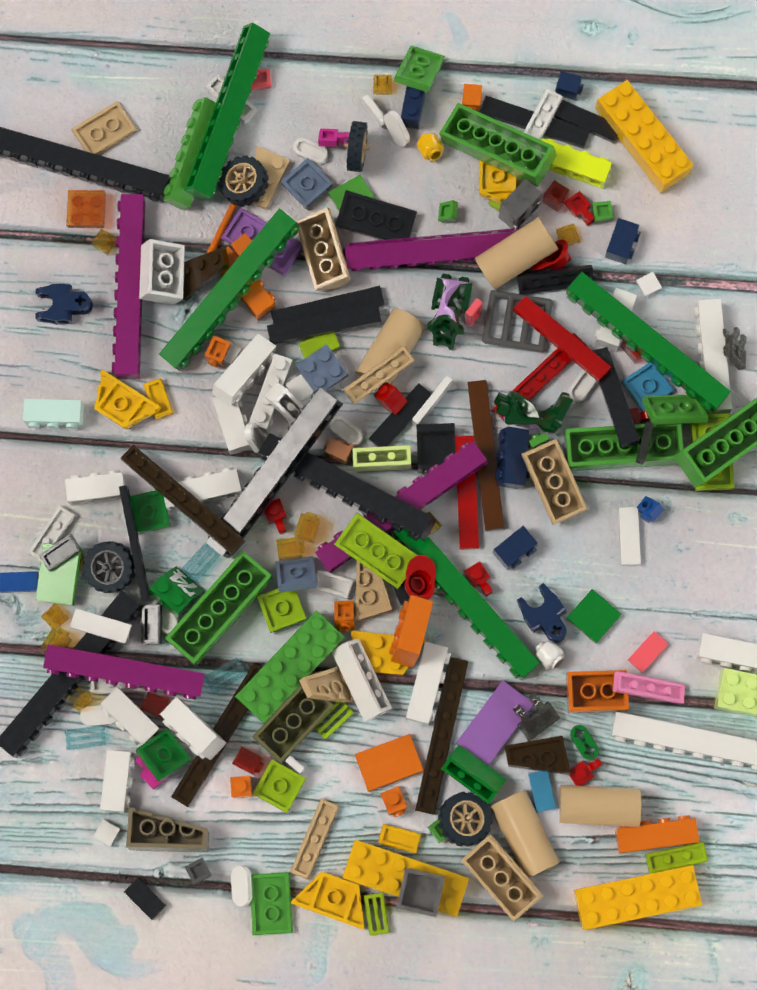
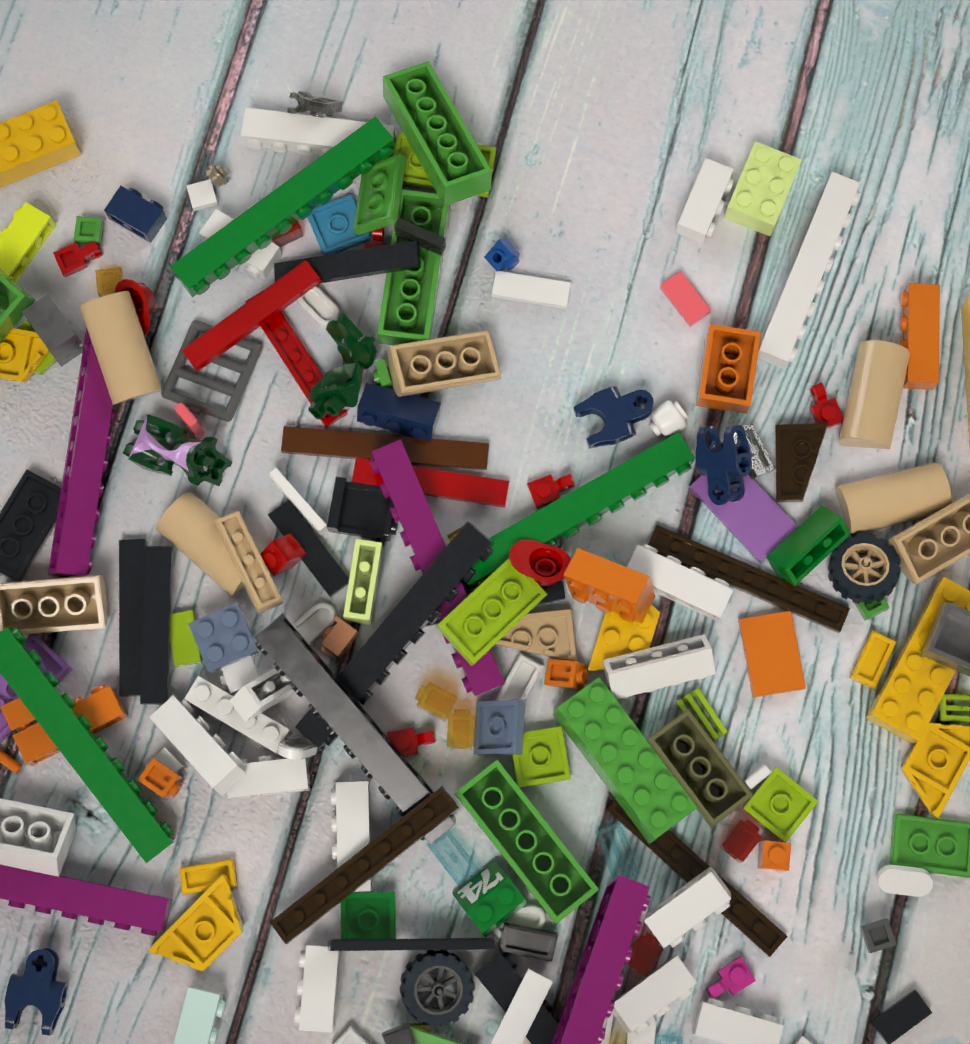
camera: 85 degrees left, 0 degrees up
dark tan wedge [126,807,210,853] -> none
green plate [136,728,191,782] -> none
dark brown wing [183,248,229,301] -> none
tan tile [290,798,339,880] -> none
tan wing [299,667,355,703] -> none
orange bracket [381,786,408,818] -> none
bright green plate [438,200,458,223] -> none
dark blue brick [493,526,538,570] -> none
black plate [517,265,593,294] -> none
dark azure tile [528,771,556,813] -> none
clear red brick [543,180,570,212] -> none
green tile [566,589,621,644] -> none
green beam [570,725,599,760] -> none
bright pink tile [613,671,685,704] -> none
lime tile [645,842,708,874] -> none
none -> dark tan plate [206,163,229,187]
none -> dark blue piece [695,425,752,505]

